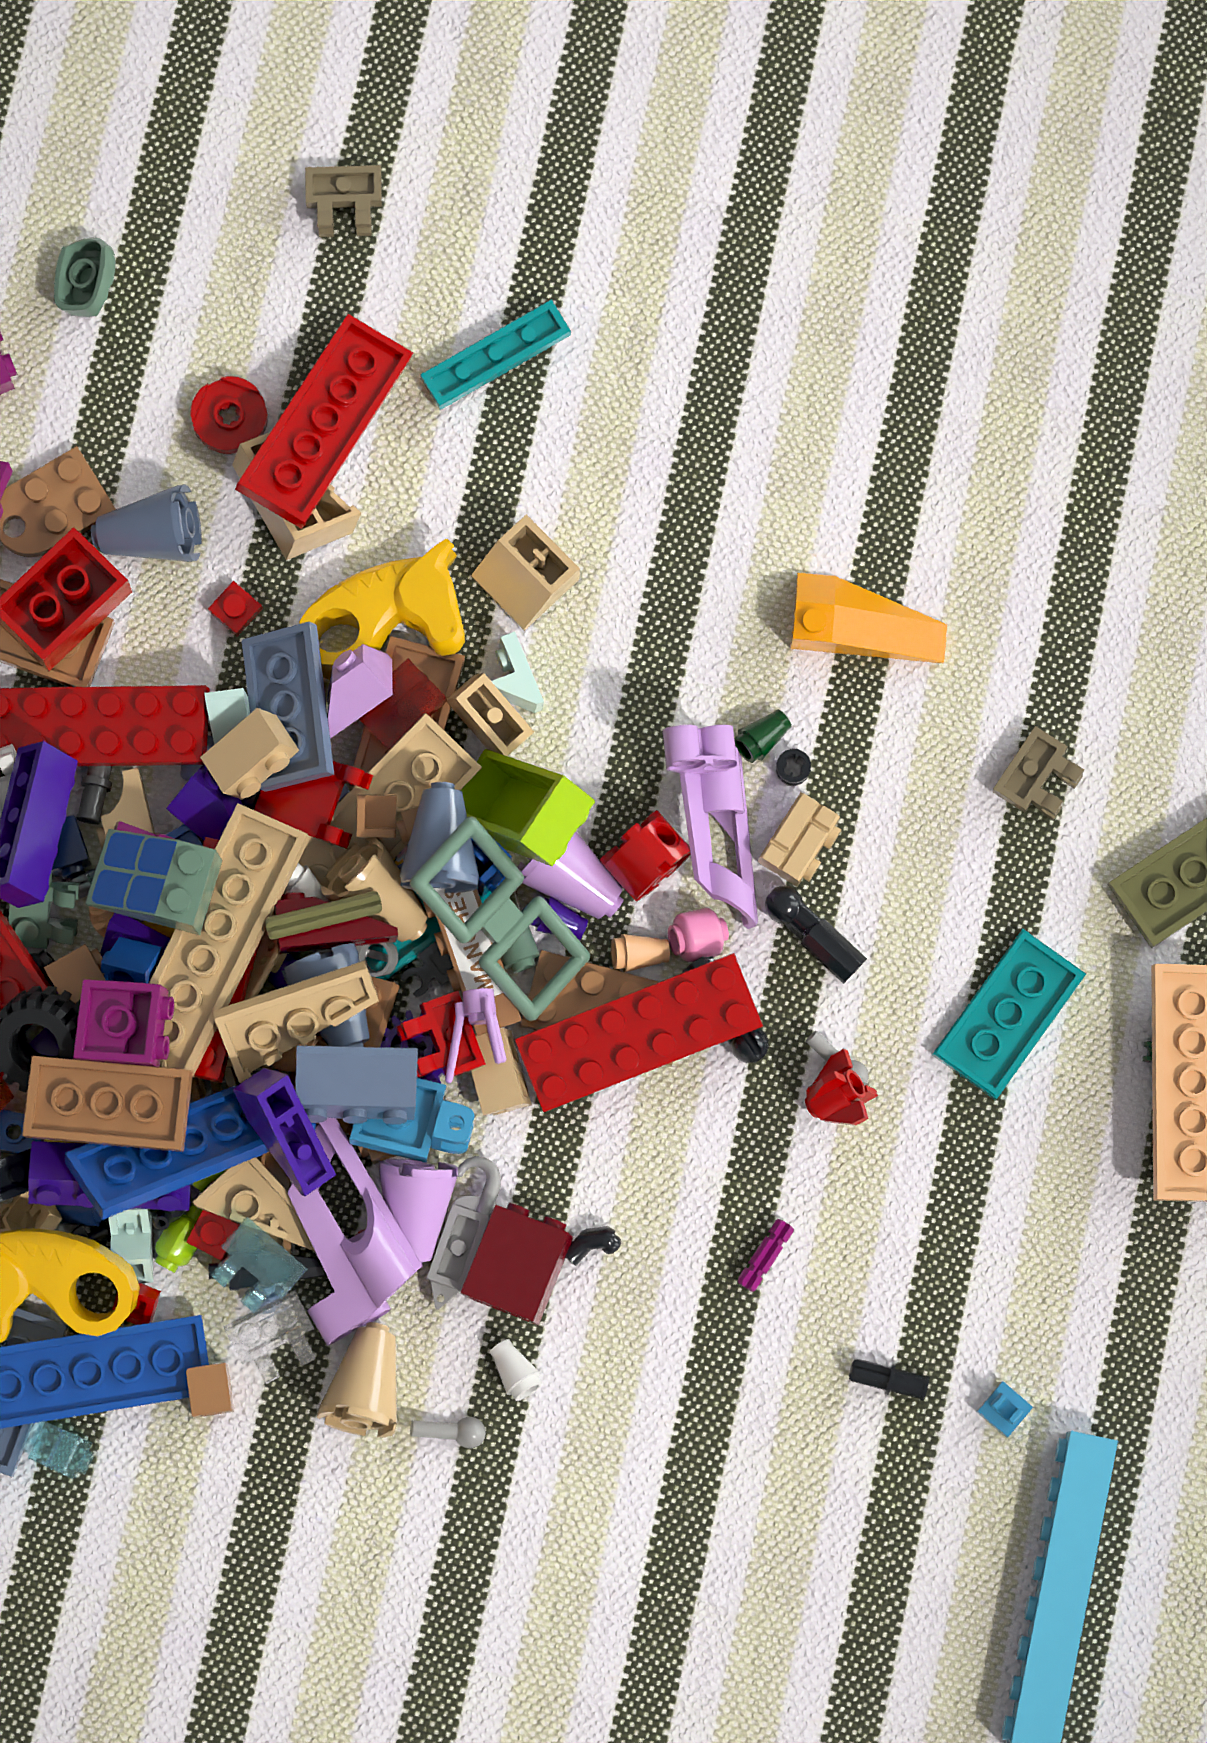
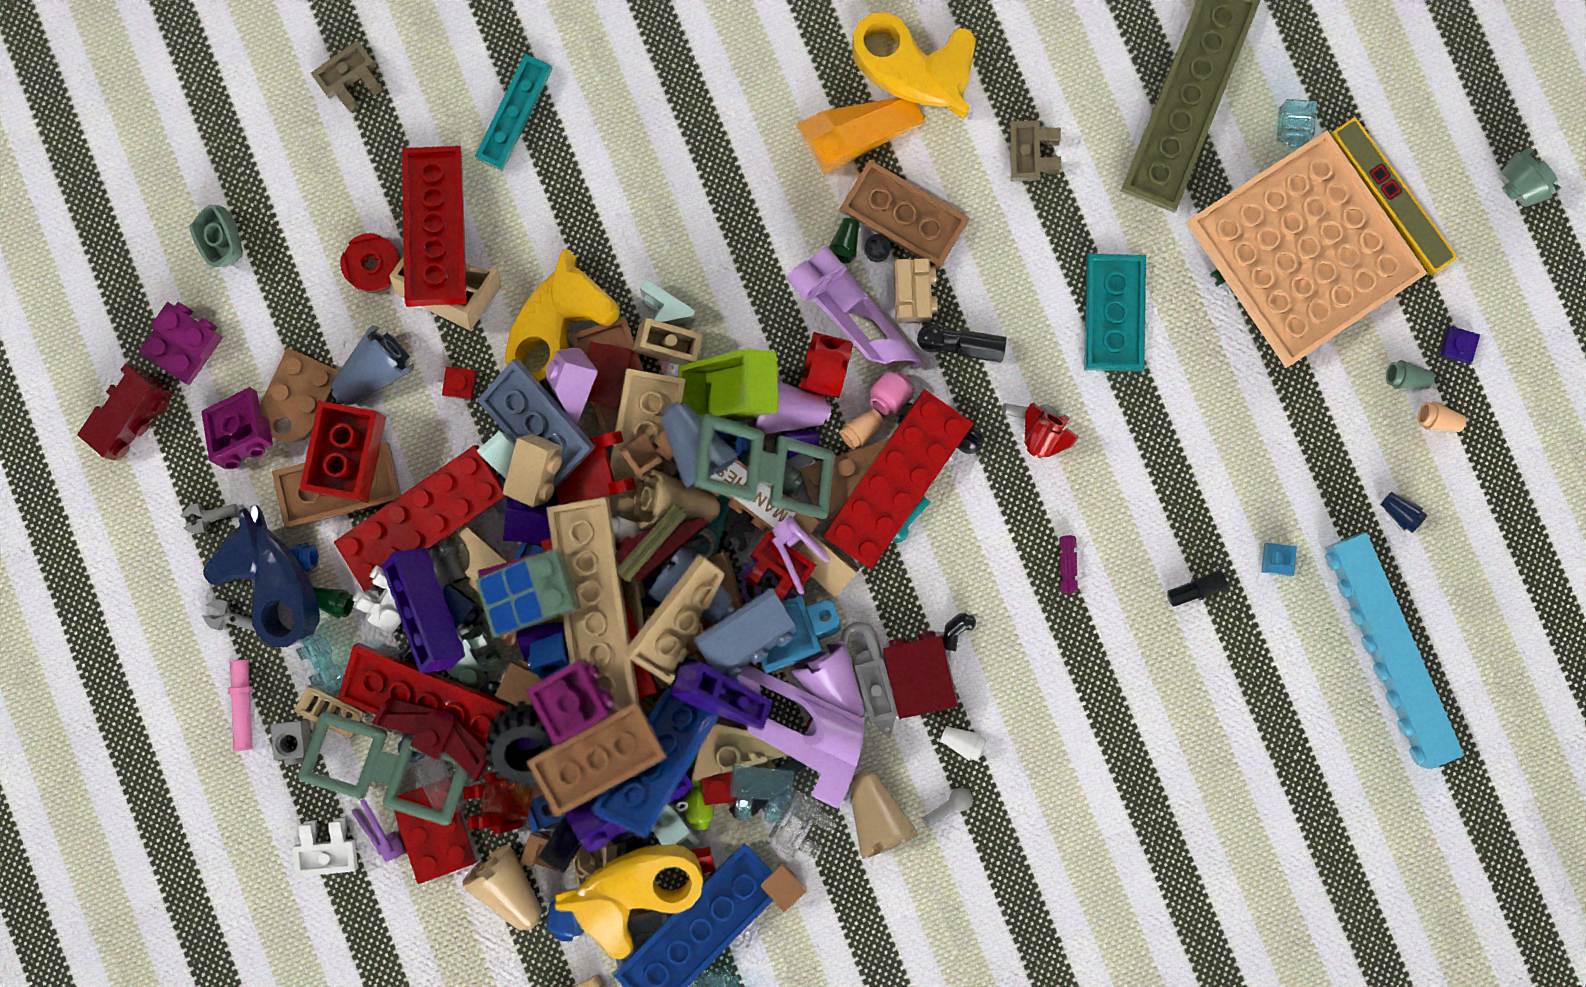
camera: 30 degrees left, 5 degrees up
tan slope [471,514,580,631] -> none
none -> medium nougat plate [840,159,970,270]
none -> yellow animal [852,12,976,119]
none -> teal bar [892,495,931,543]
none -> dark blue cone [1380,491,1428,533]

